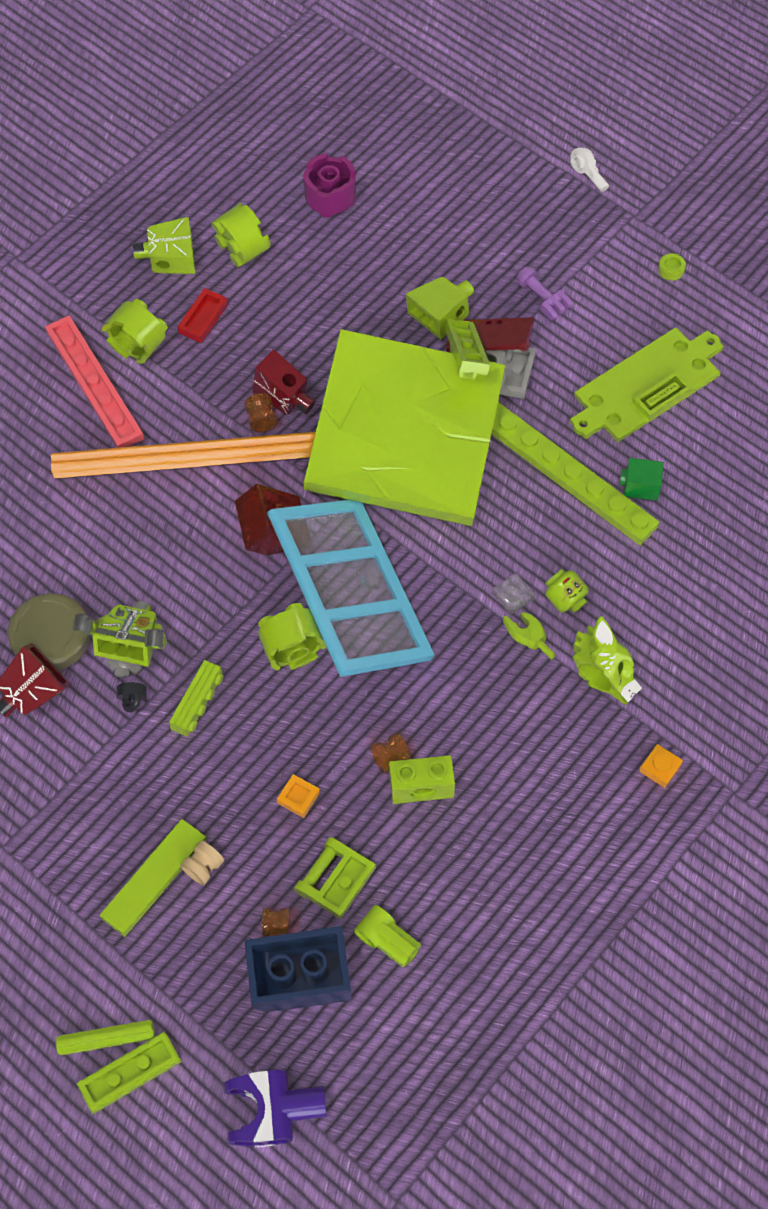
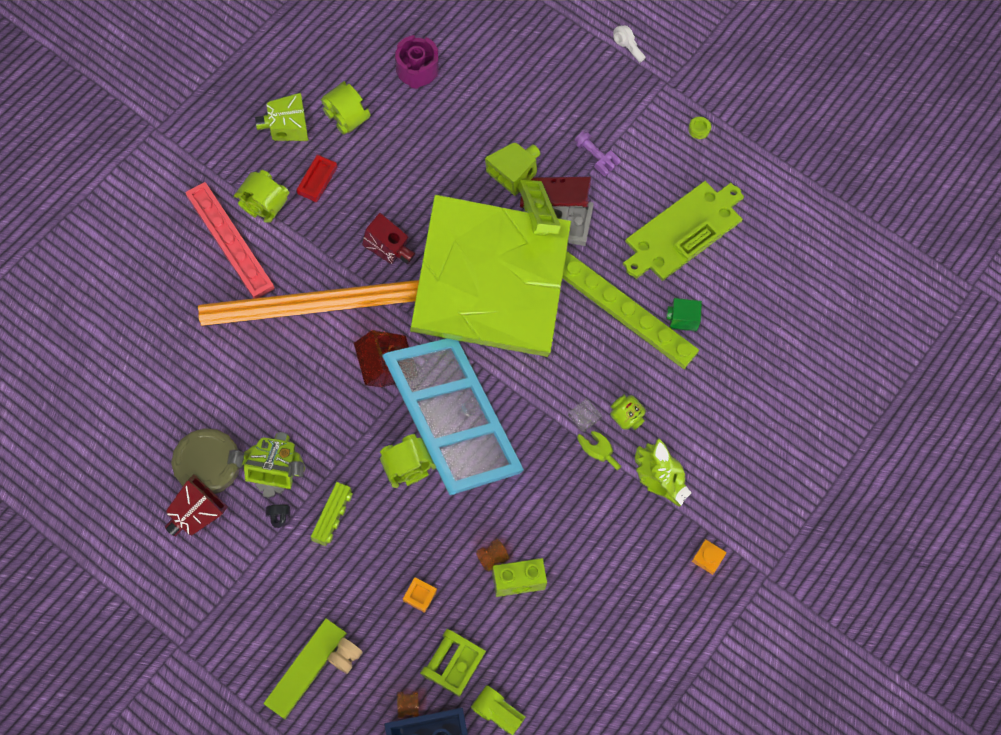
camera: 10 degrees left, 5 degrees up
clear orange wheel [244,393,277,432] -> none

